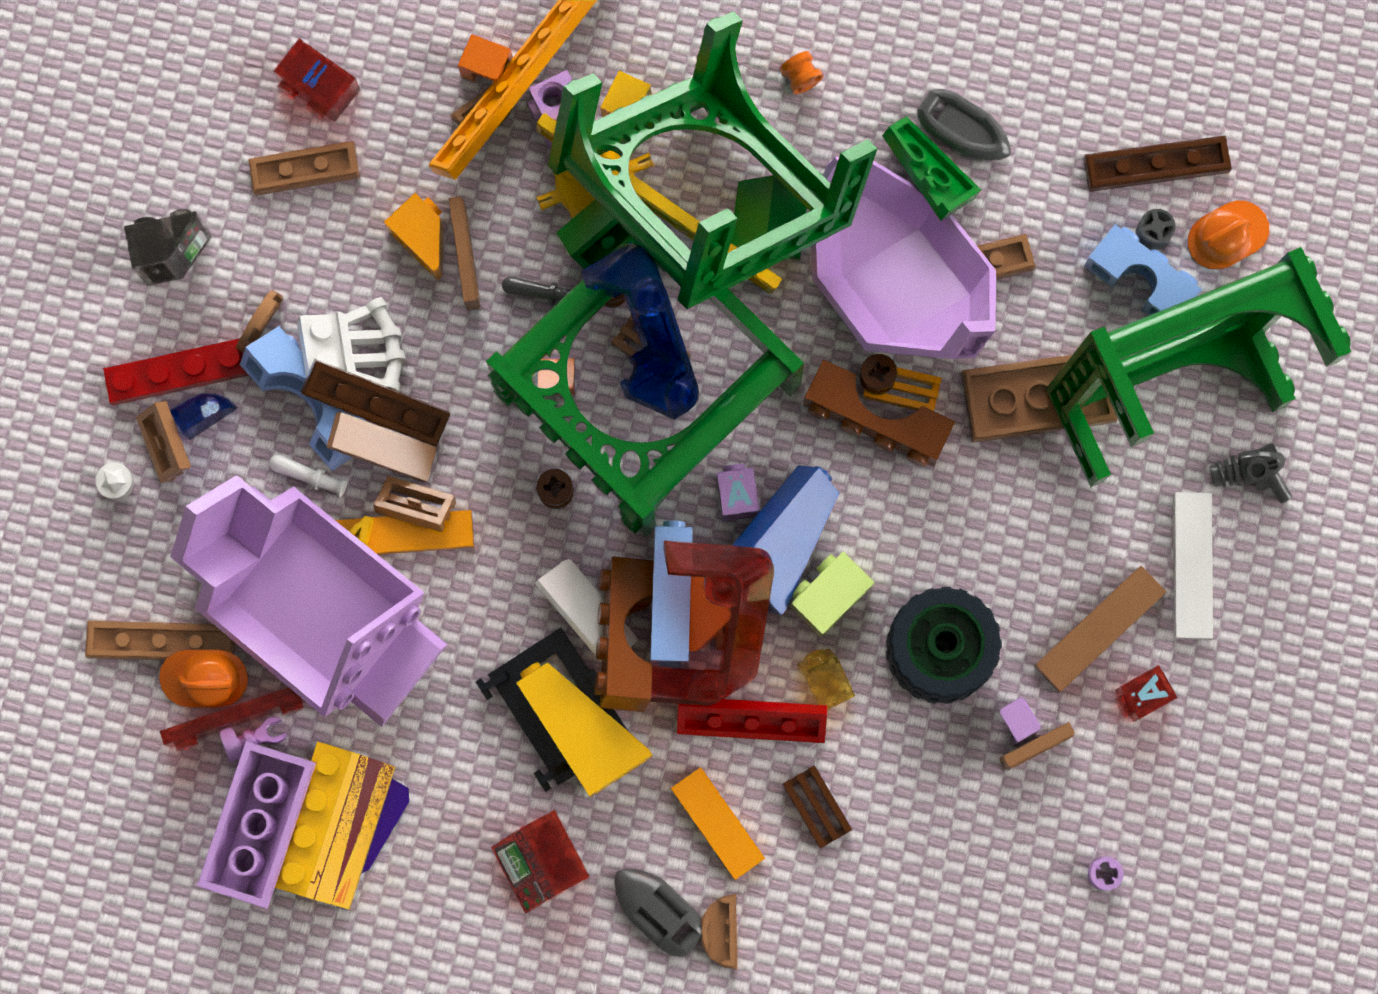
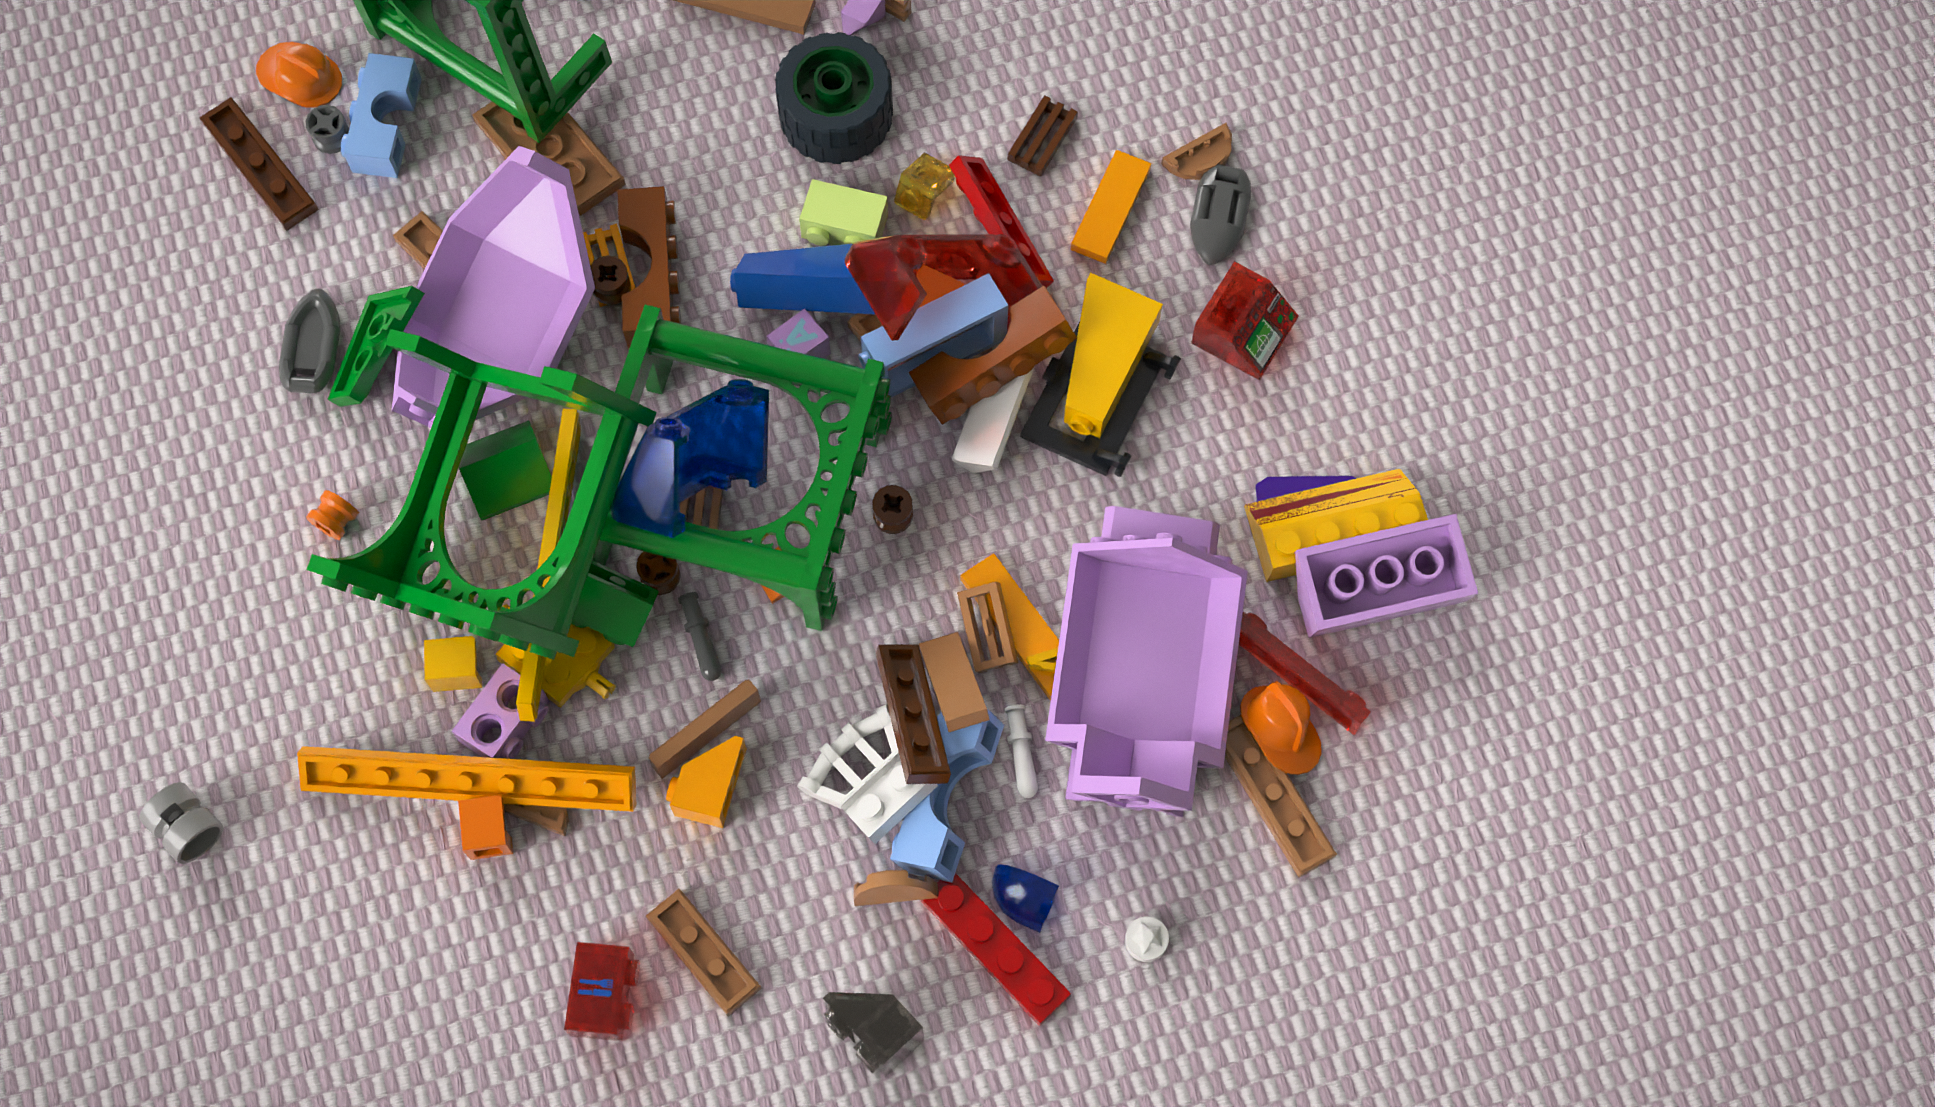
camera: 125 degrees left, 10 degrees down
medium nougat tile [136,401,191,483] -> none
lavender piece [219,717,287,762] -> none

